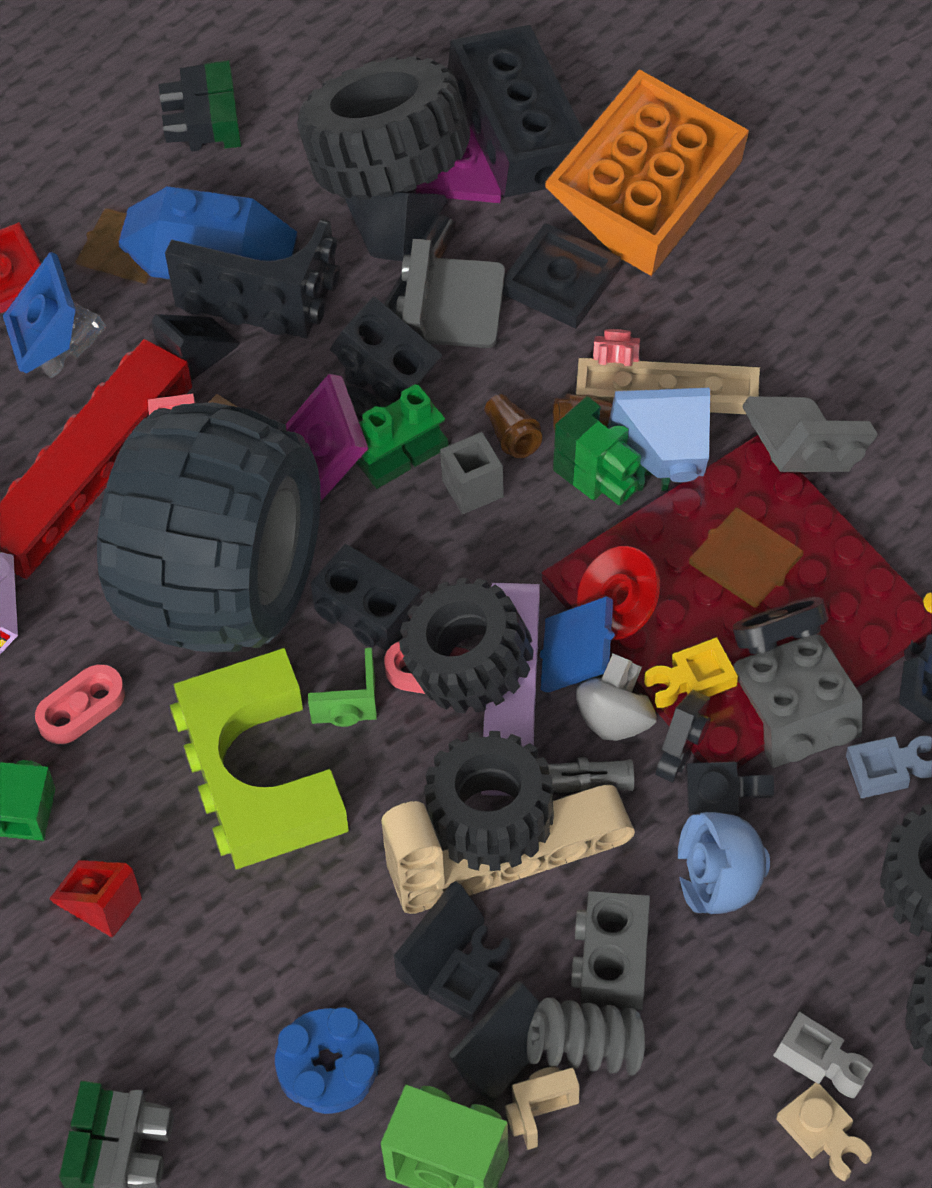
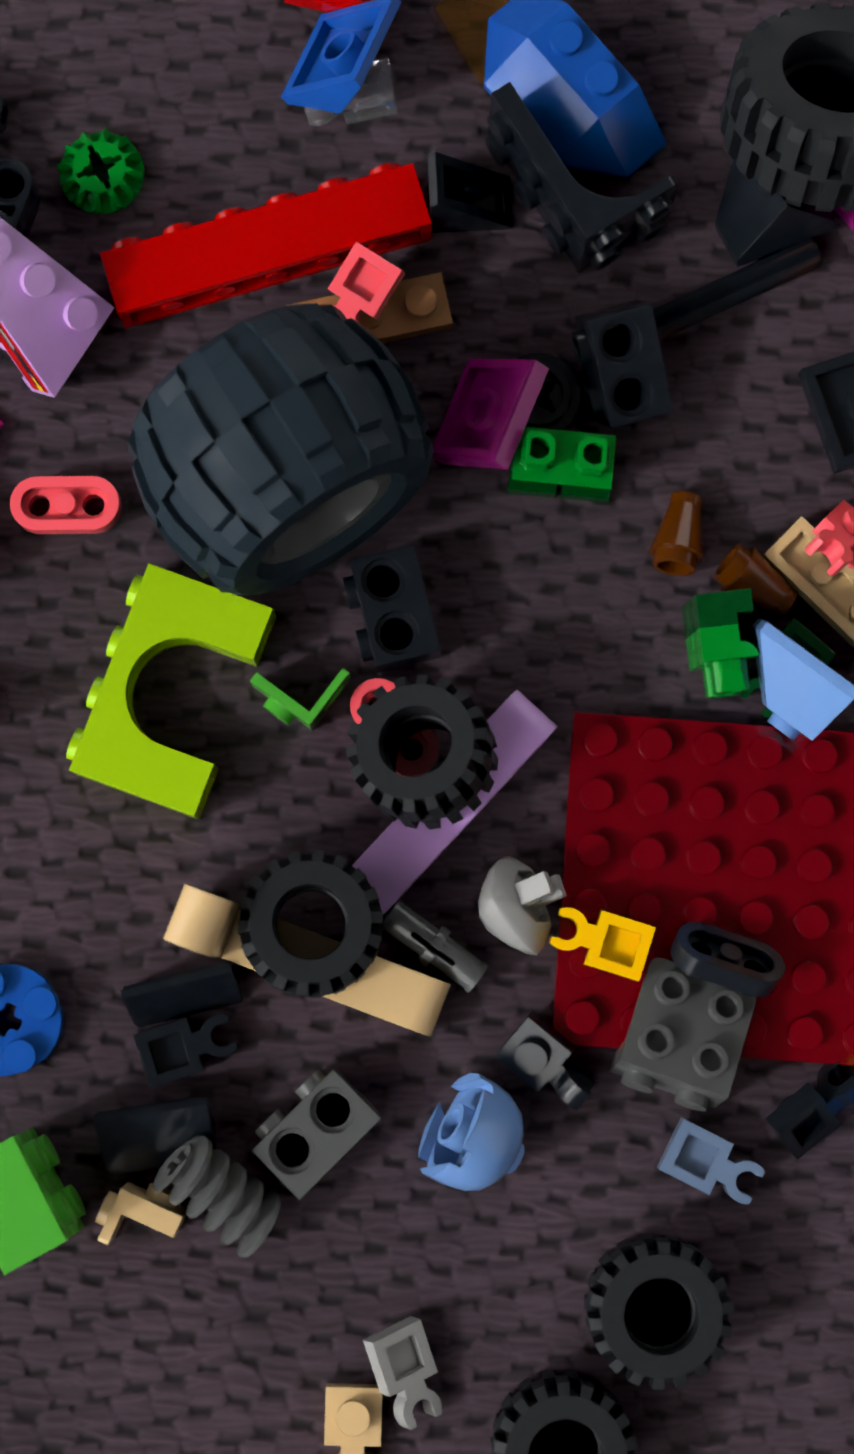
camera: 35 degrees right, 25 degrees up
dark grey bracket [396,239,505,348] -> none
dark grey brick [440,432,504,515] -> none
blue piece [540,596,615,692] -> none
red dish [577,546,660,640] -> none
black plate [655,690,711,783] -> none
clear orange piece [689,507,803,608] -> none

